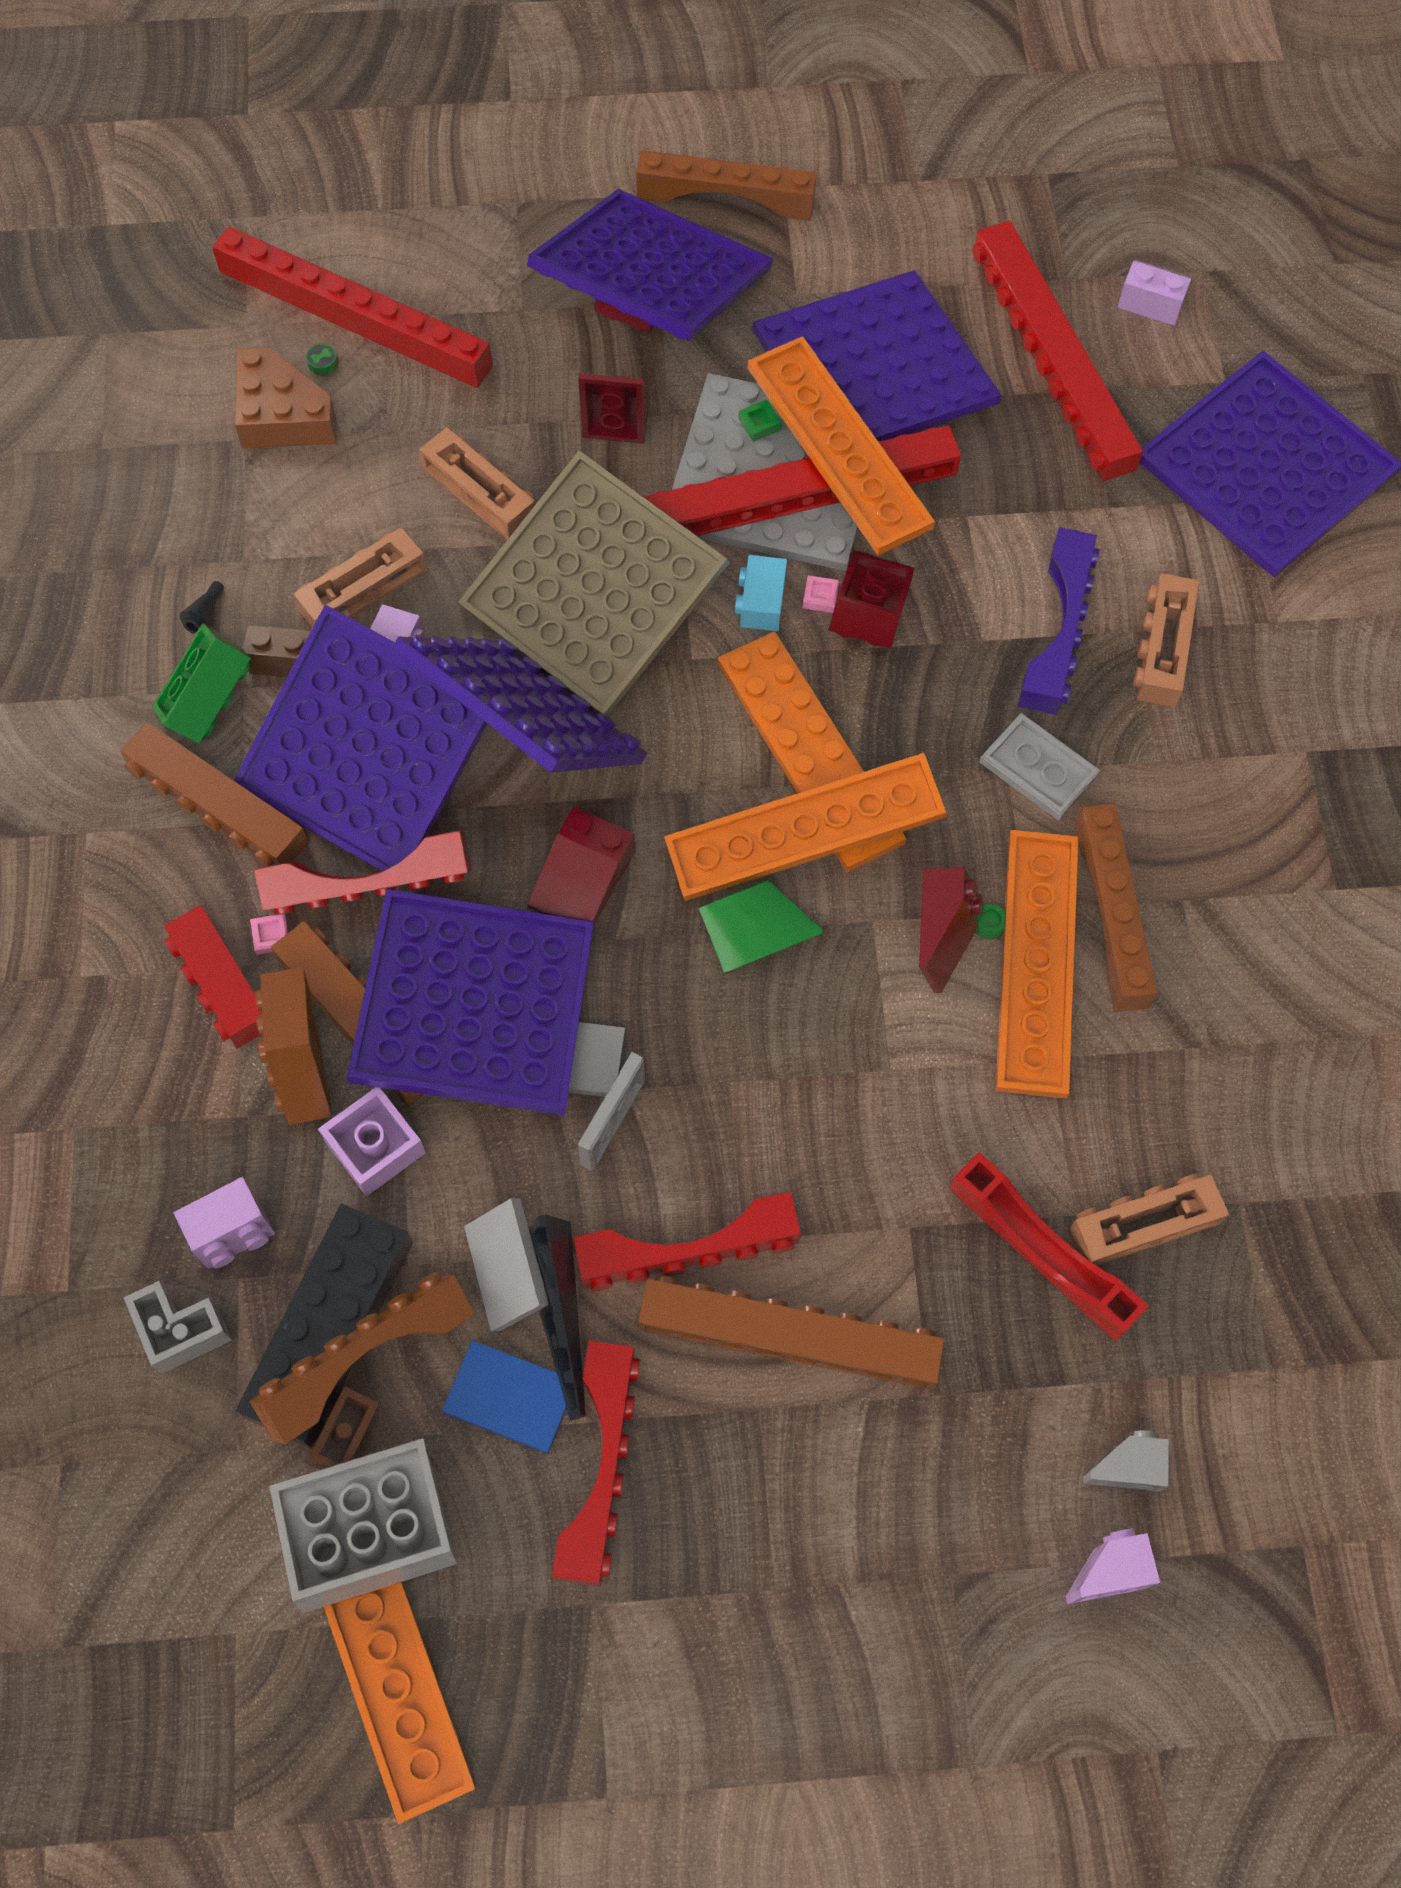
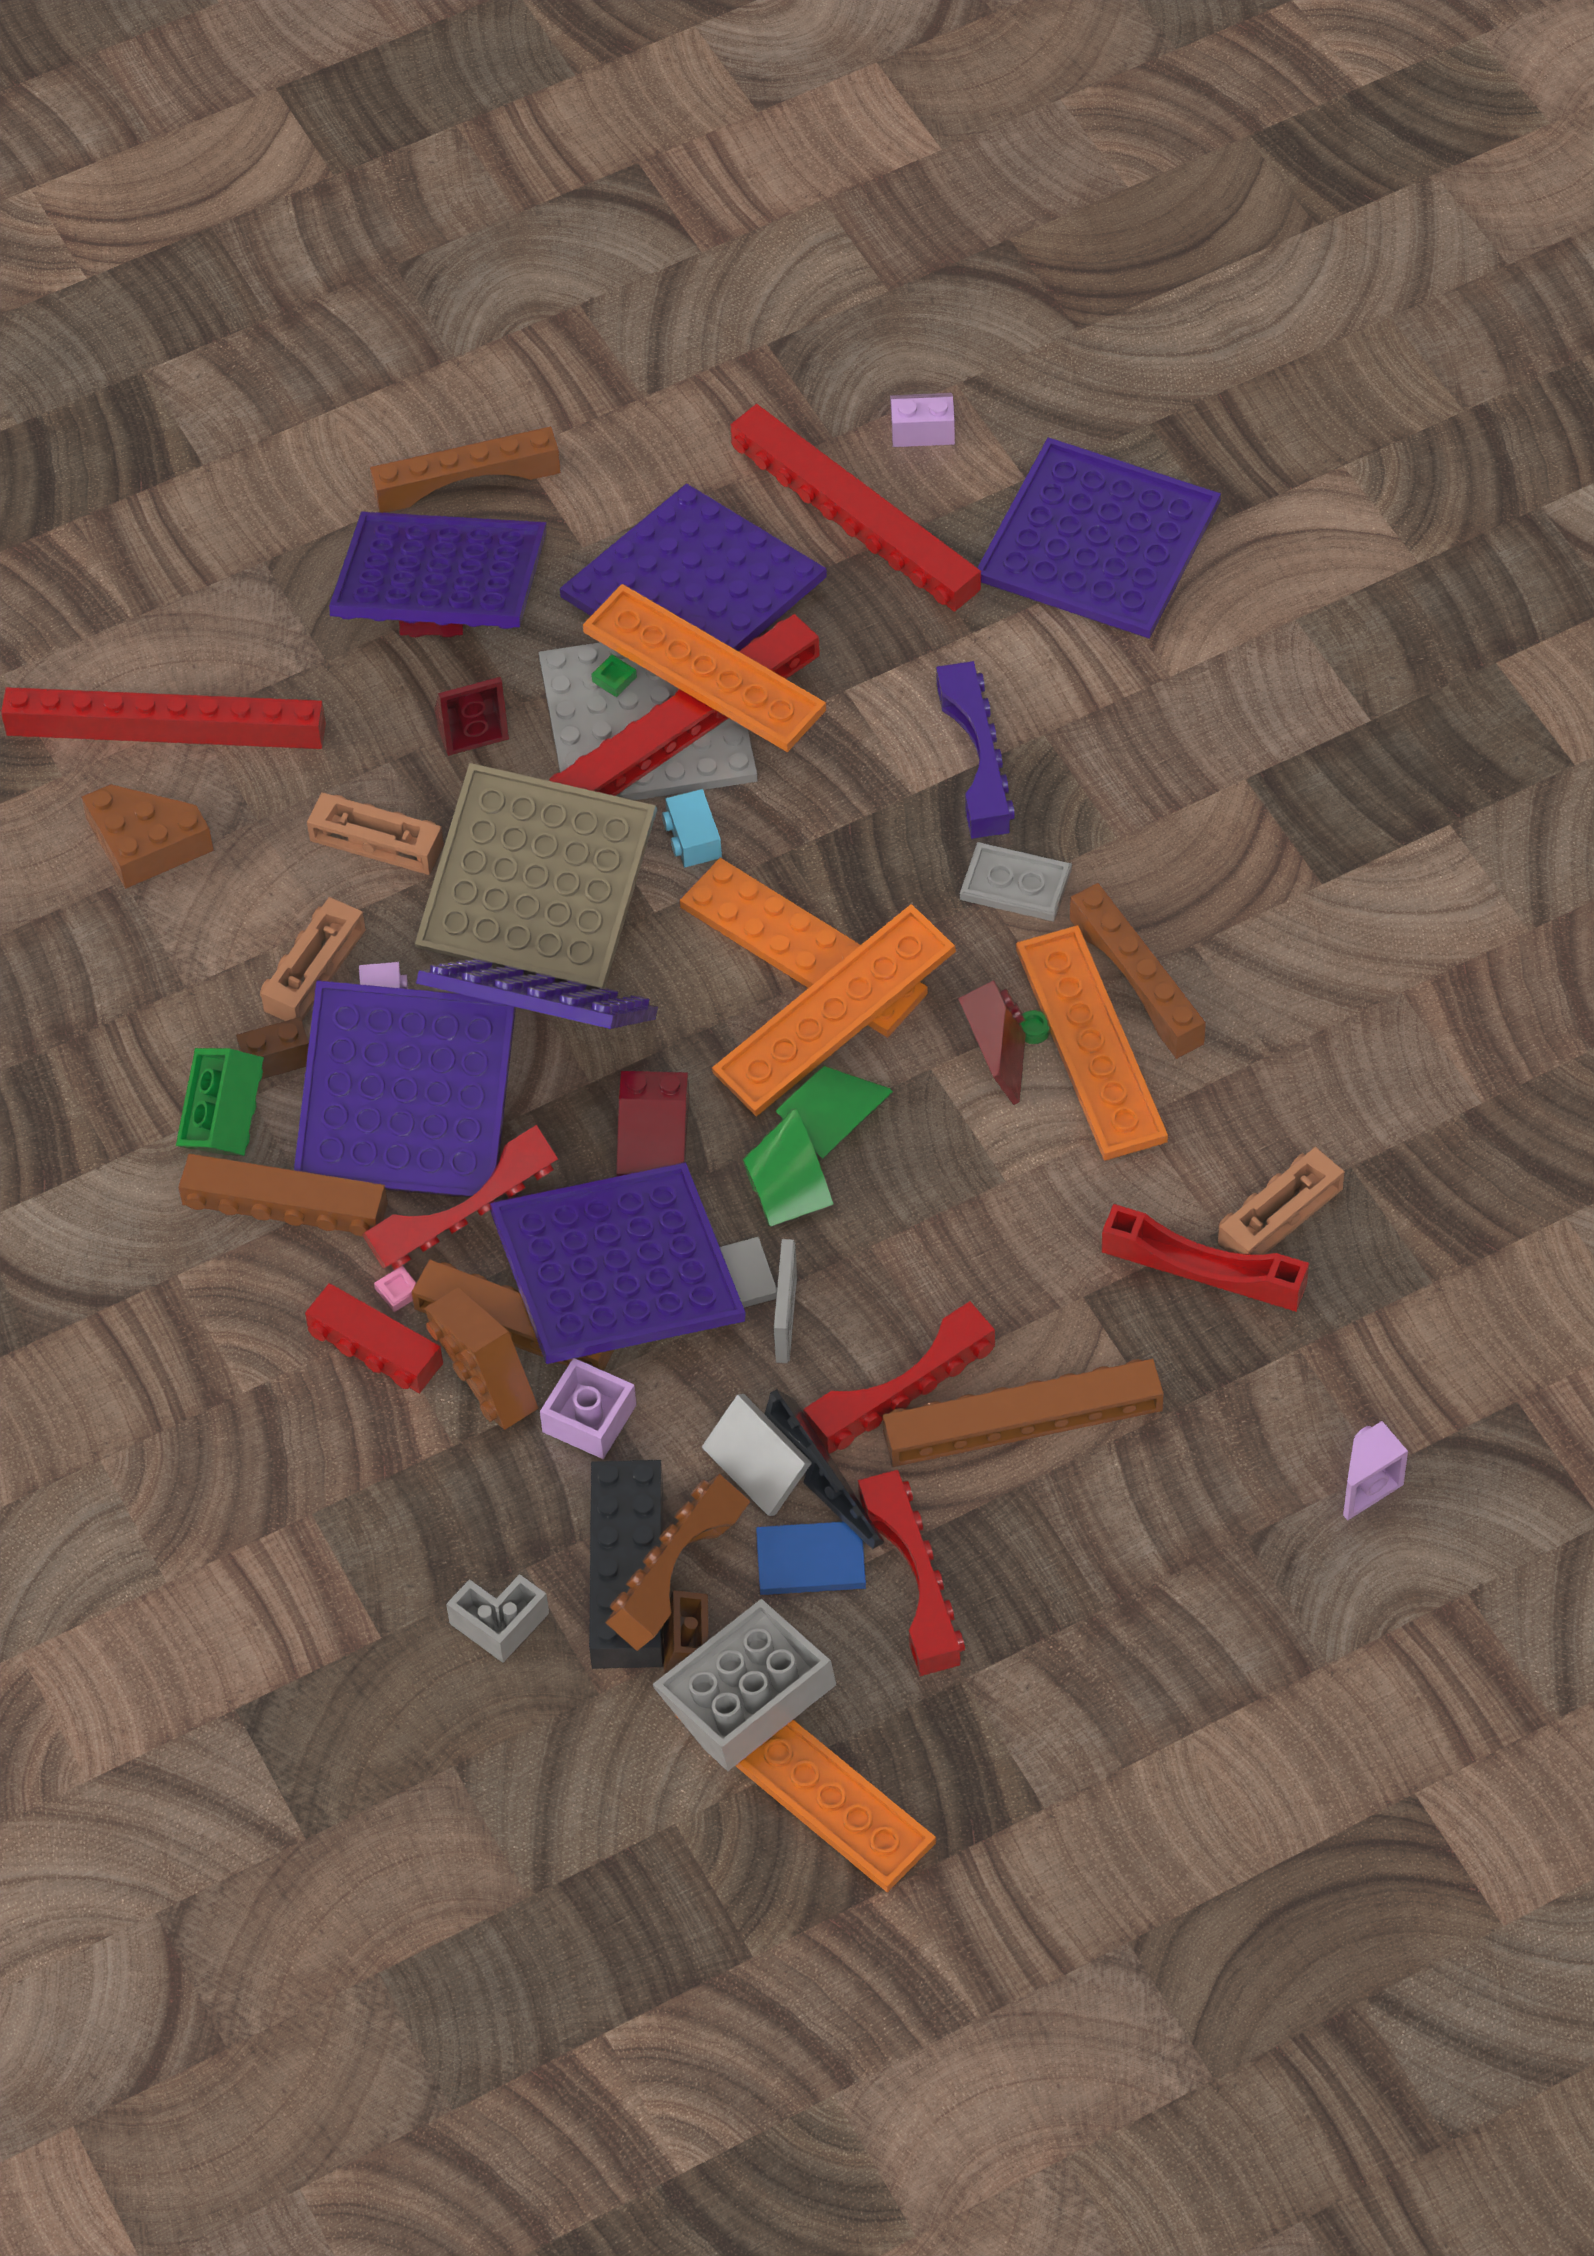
camera: 20 degrees left, 10 degrees down
lavender brick [173,1177,275,1269] -> none
black cone [180,581,224,634] -> none
tile [306,343,338,375] -> none
bright pink tile [803,575,839,613] -> none
dark red slope [828,550,915,649] -> none
light grey slope [1083,1430,1169,1492] -> none
nougat brick [1133,573,1199,707] -> none
none -> green slope [743,1108,834,1227]

